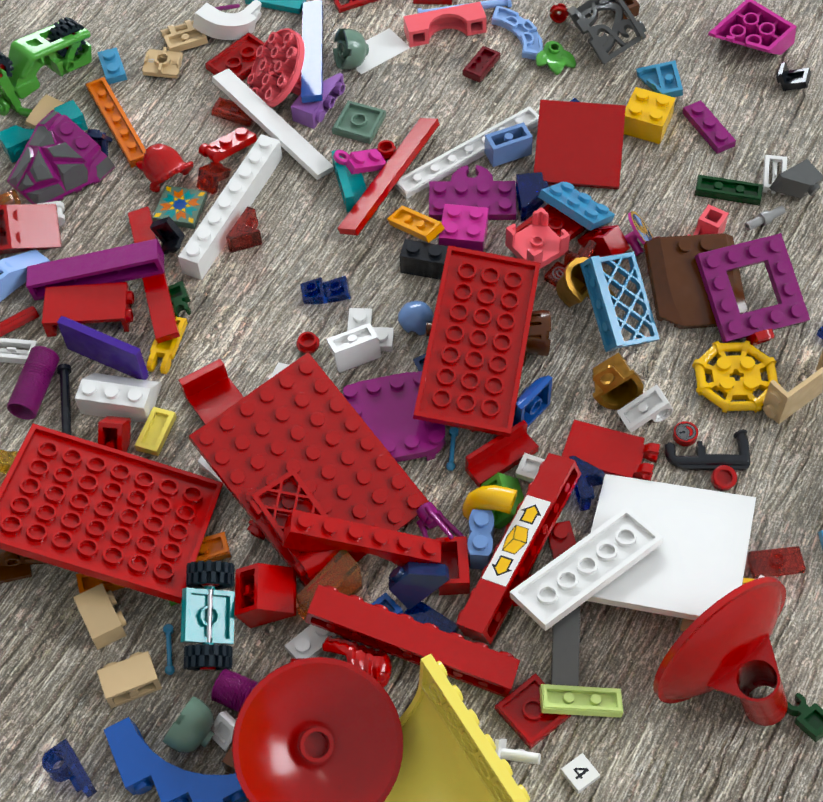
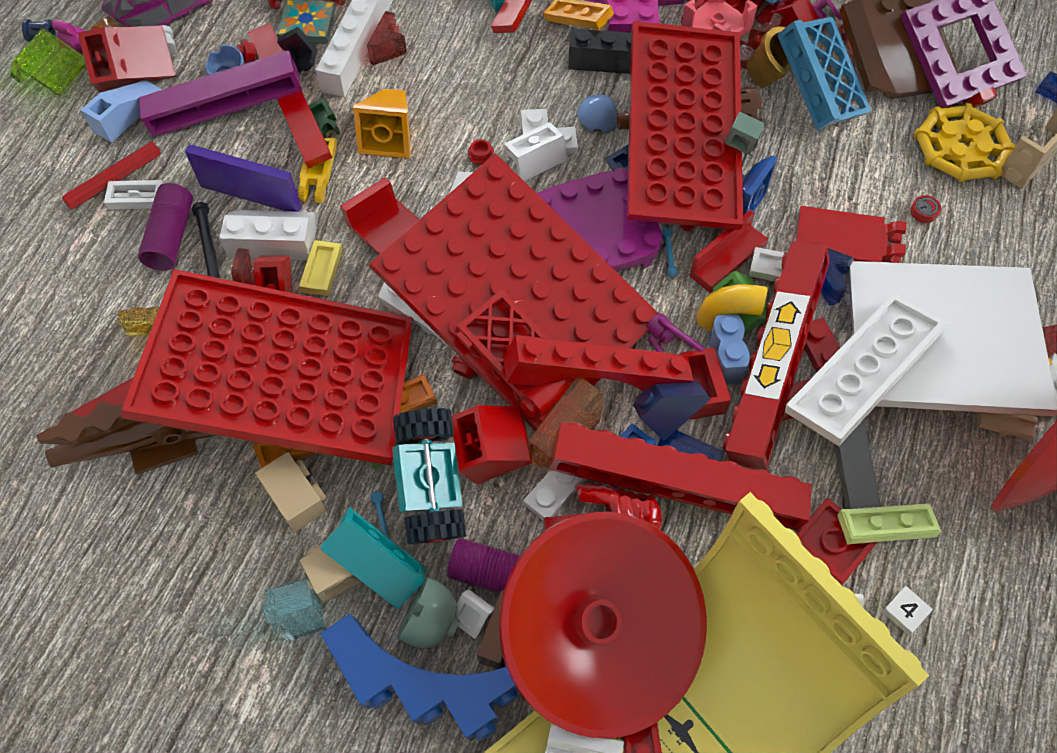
camera: 10 degrees left, 5 degrees up
red panel [42,282,134,337] -> none
clear blue plate [42,739,97,798] -> none
clear blue slope [300,276,351,304] -> none
pearl gold container [592,352,644,410] -> none
white plate [617,384,674,433] -> none
black piece [664,429,751,471] -> none
red tile [711,465,737,491] -> none
none -> medium blue hair [205,44,244,76]
none -> clear red plate [231,248,255,285]
none -> red plate [236,39,256,64]
none -> clear light blue brick [262,578,326,641]
none -> teal panel [320,507,426,608]
none -> light orange slope [353,89,411,159]
none -> sand green slope [724,112,764,155]

